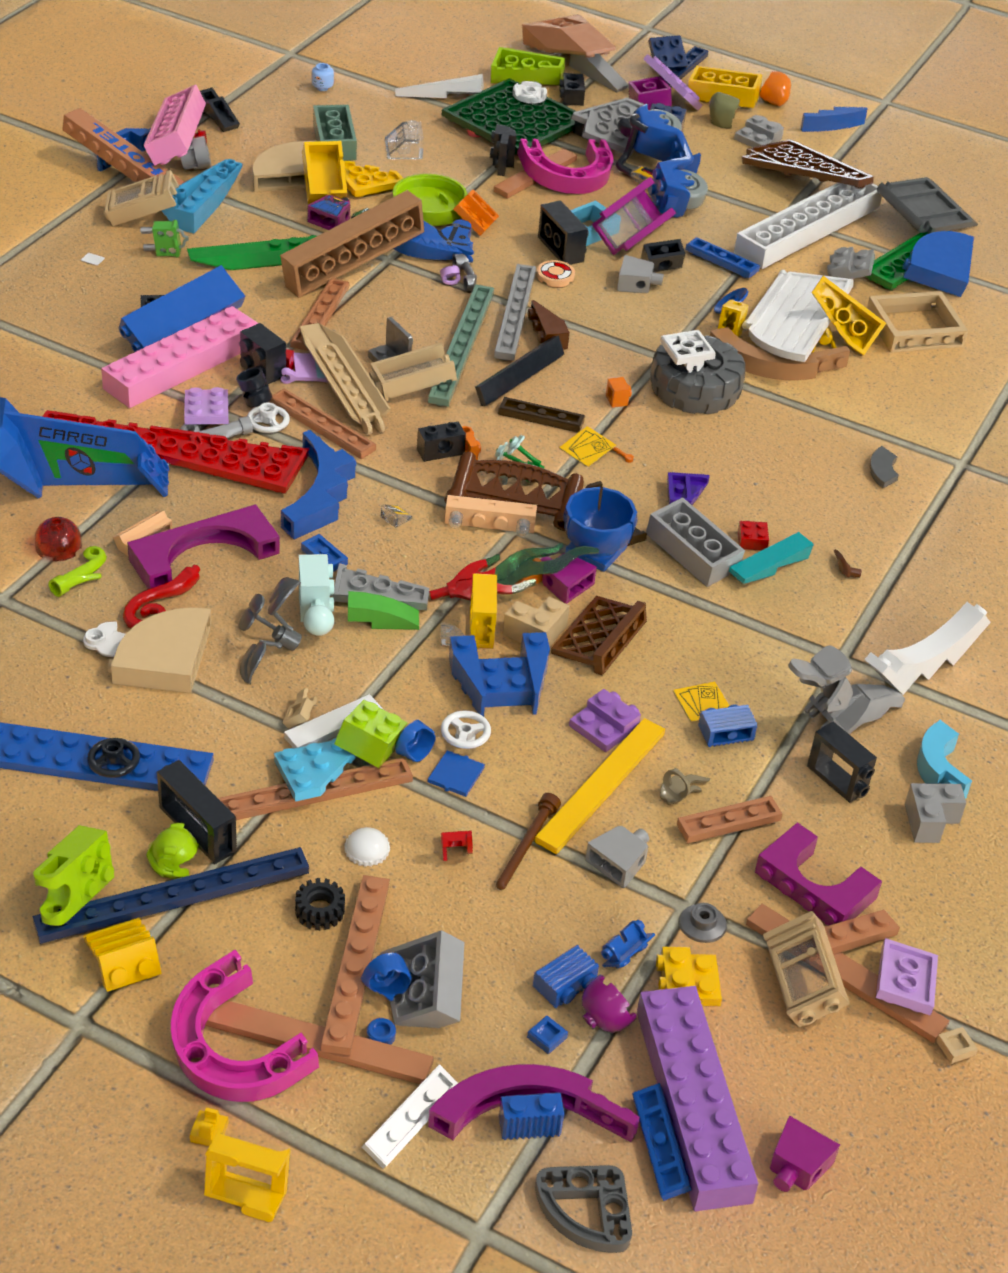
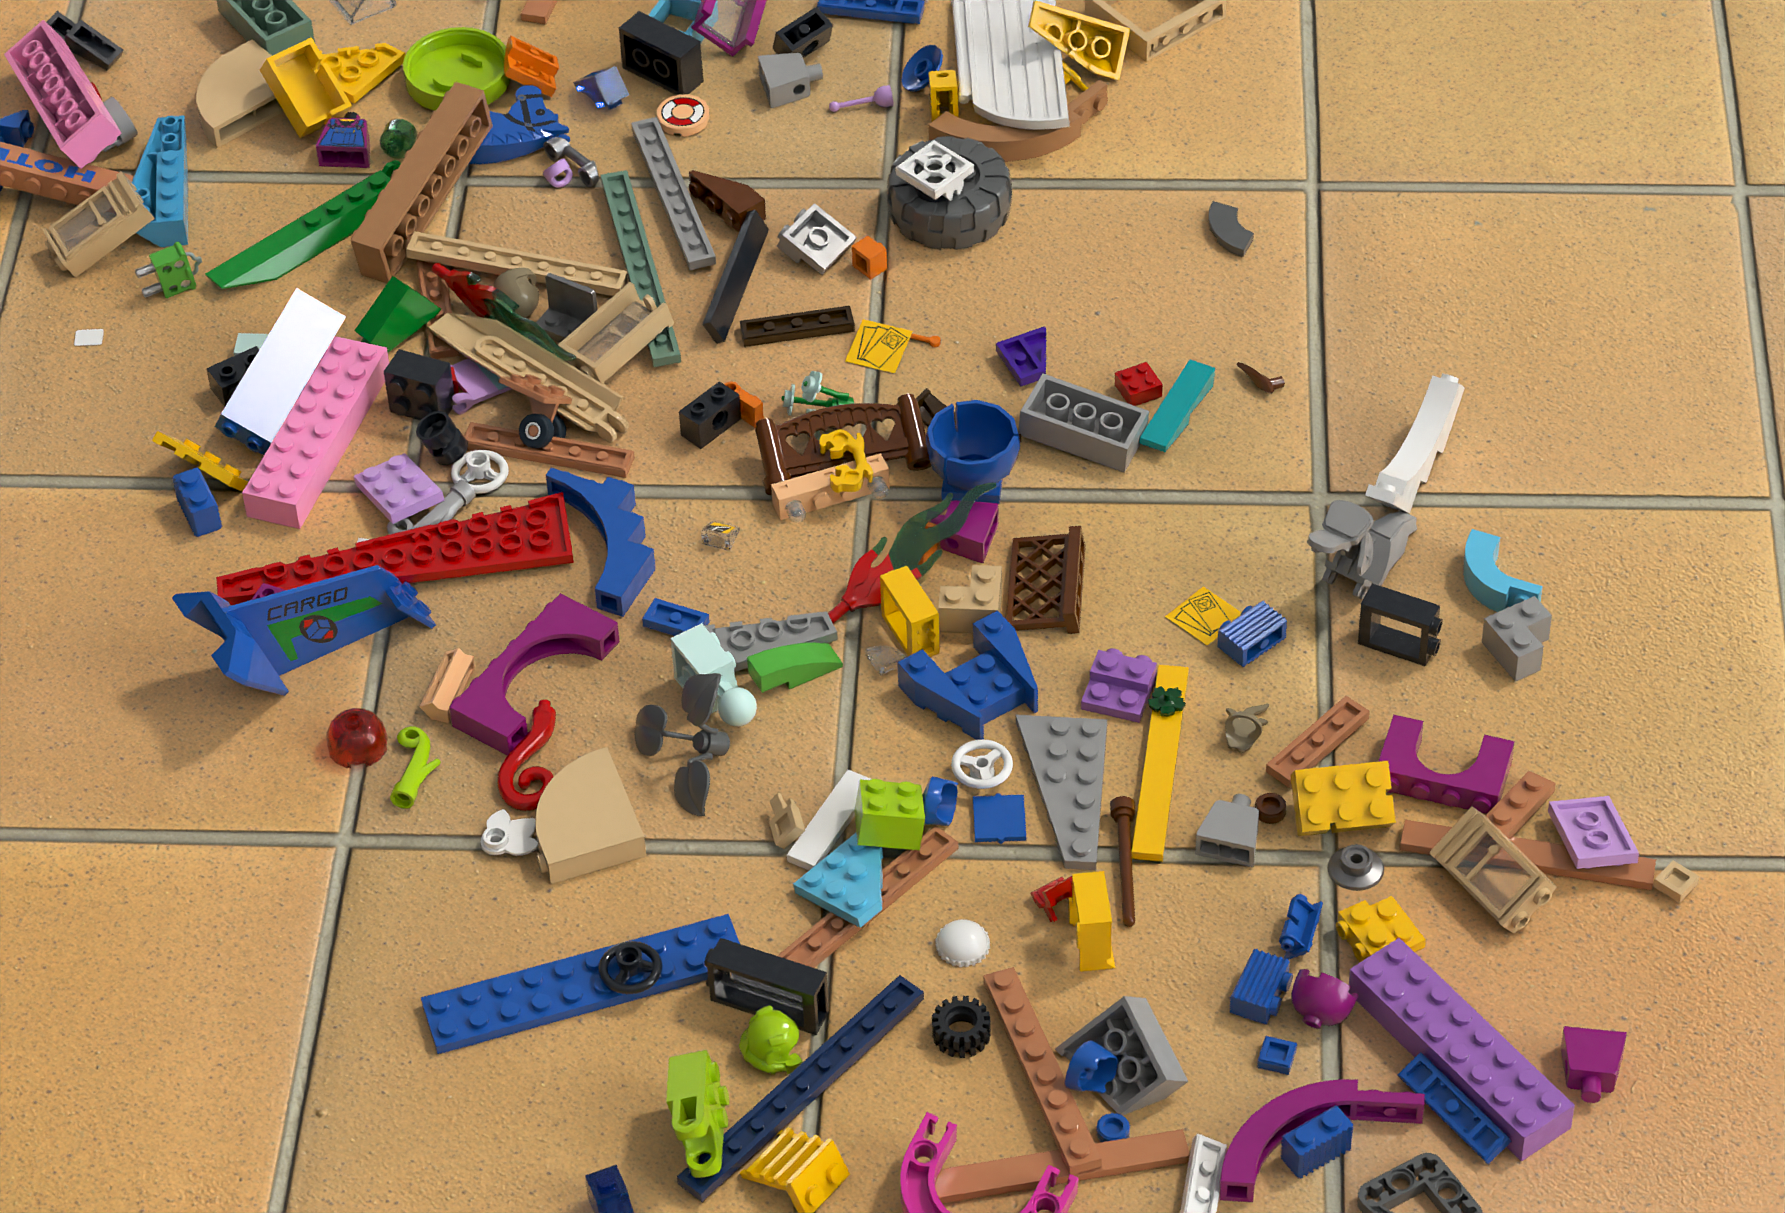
camera: 20 degrees left, 5 degrees up
none -> yellow wing [152,431,248,492]
none -> blue brick [172,468,222,537]
none -> green slope [354,276,441,352]
none -> tan plate [406,231,627,296]
none -> piece [432,263,576,361]
none -> dark tan helmet [493,267,539,319]
none -> plate [498,373,572,448]
none -> clear blue arch [573,66,630,110]
none -> plate [777,203,857,275]
none -> yellow helmet [819,429,873,493]
none -> lavender hinge [829,85,894,112]
none -> light grey wing [1016,715,1107,870]
none -> yellow piece [1068,871,1115,972]
none -> dark green plant [1148,686,1186,717]
none -> reddish brown tile [1255,793,1286,824]
none -> yellow piece [1290,761,1396,836]

